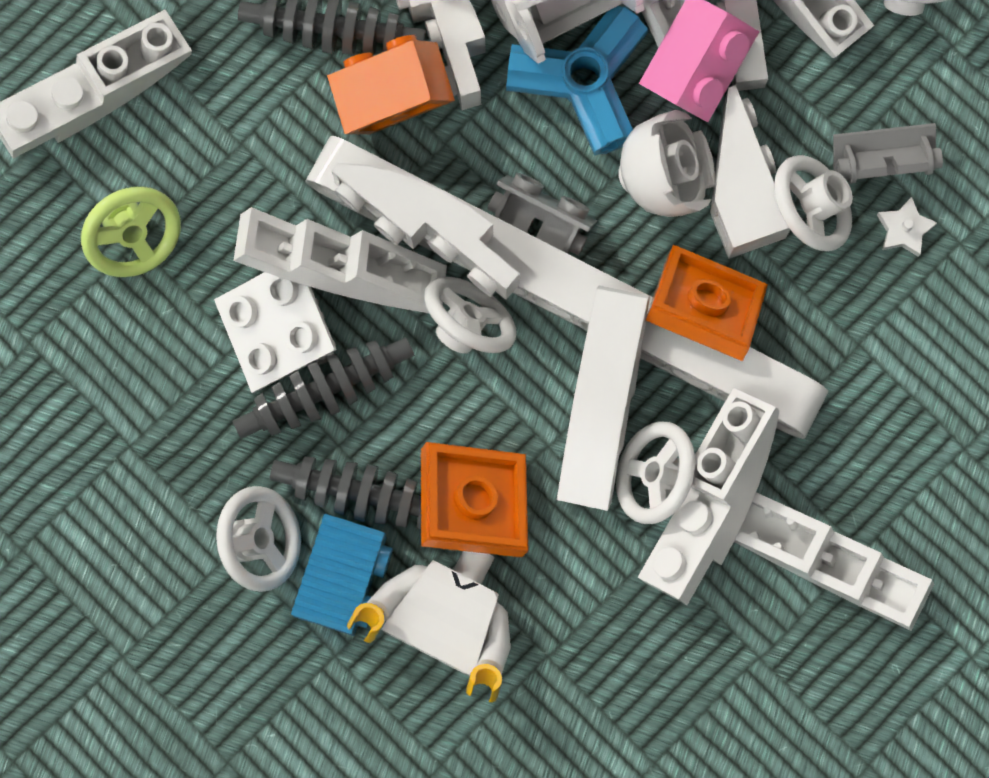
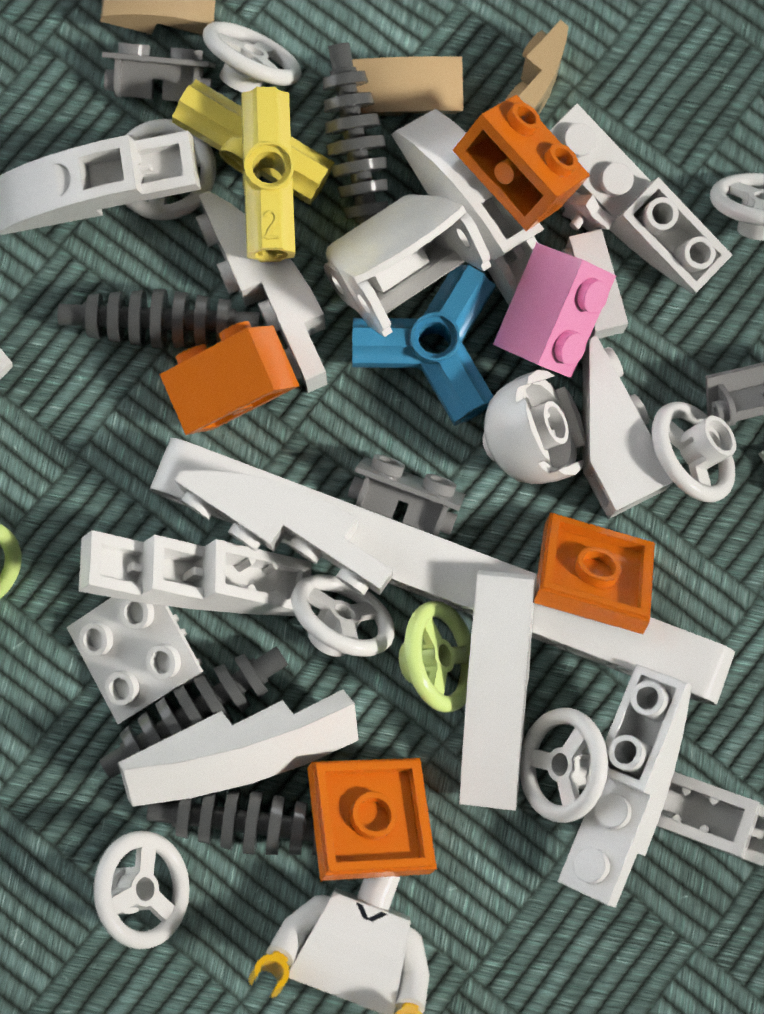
camera: 10 degrees left, 0 degrees up
dark azure brick [291,514,393,636] -> none
none -> white slope [118,689,358,806]
none -> yellowish green piece [399,601,471,713]

